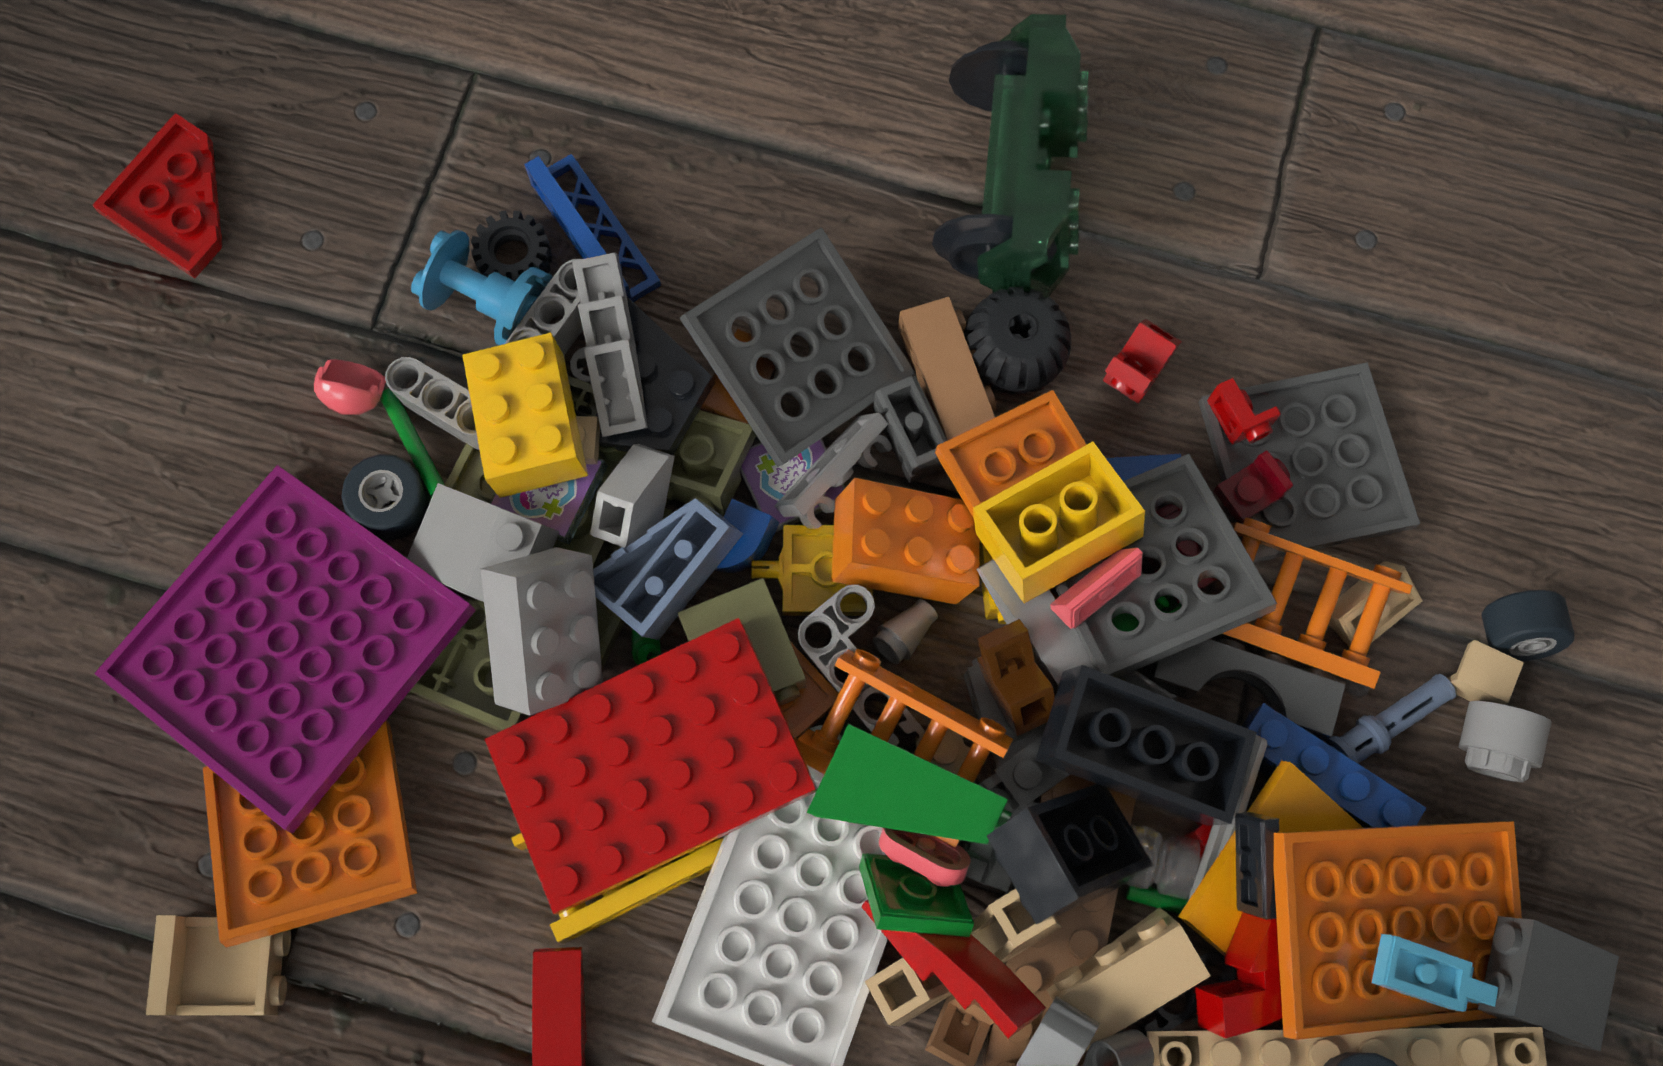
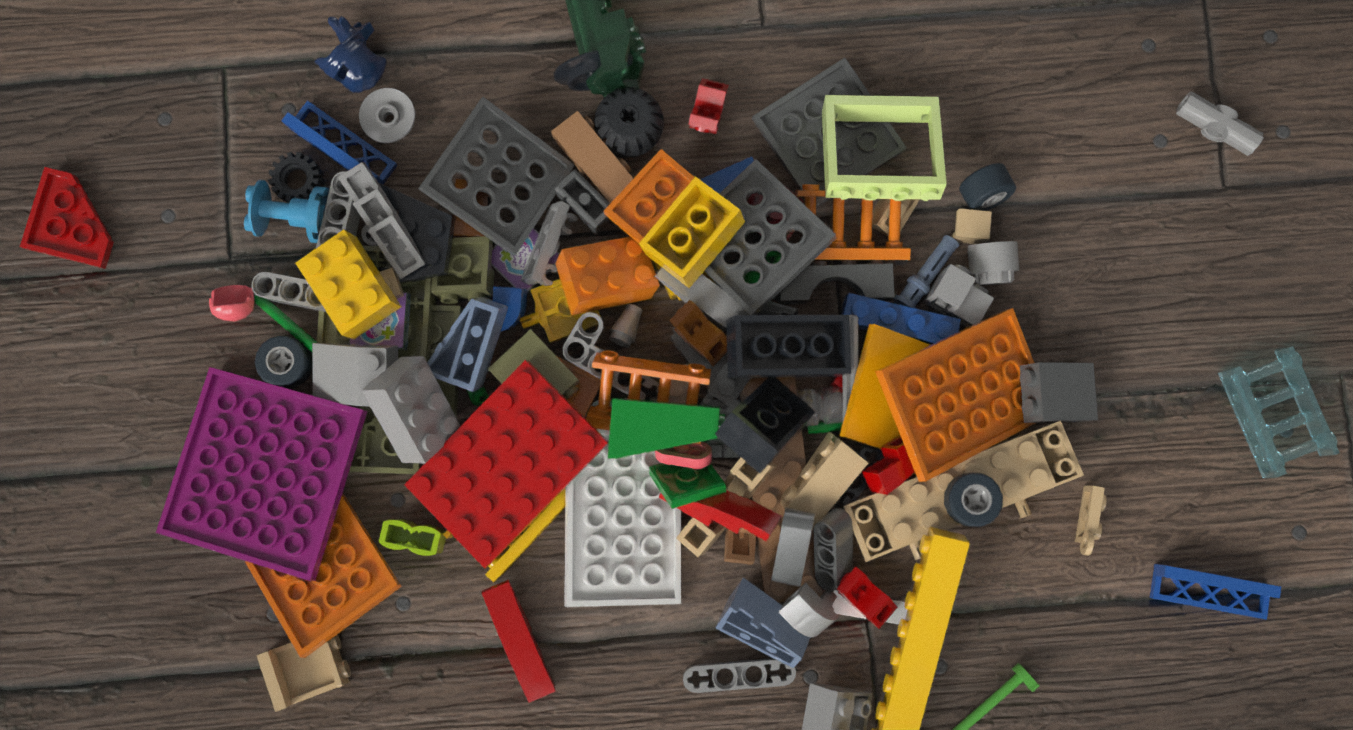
camera: 20 degrees left, 10 degrees up
light grey slope [590,444,675,548] -> none
coral slope [1050,548,1143,629] -> none
red bracket [1207,378,1281,445] -> none
dark red bracket [1214,450,1293,524] -> none
red slope [1224,912,1279,973] -> none
black plate [1235,812,1279,920] -> none
medium azure hinge [1372,934,1499,1012] -> none
none -> dark blue piece [315,16,387,93]
none -> light grey dish [359,88,415,143]
none -> lime brick [379,519,446,556]
none -> yellowish green window [822,95,946,201]
none -> light grey brick [922,264,994,328]

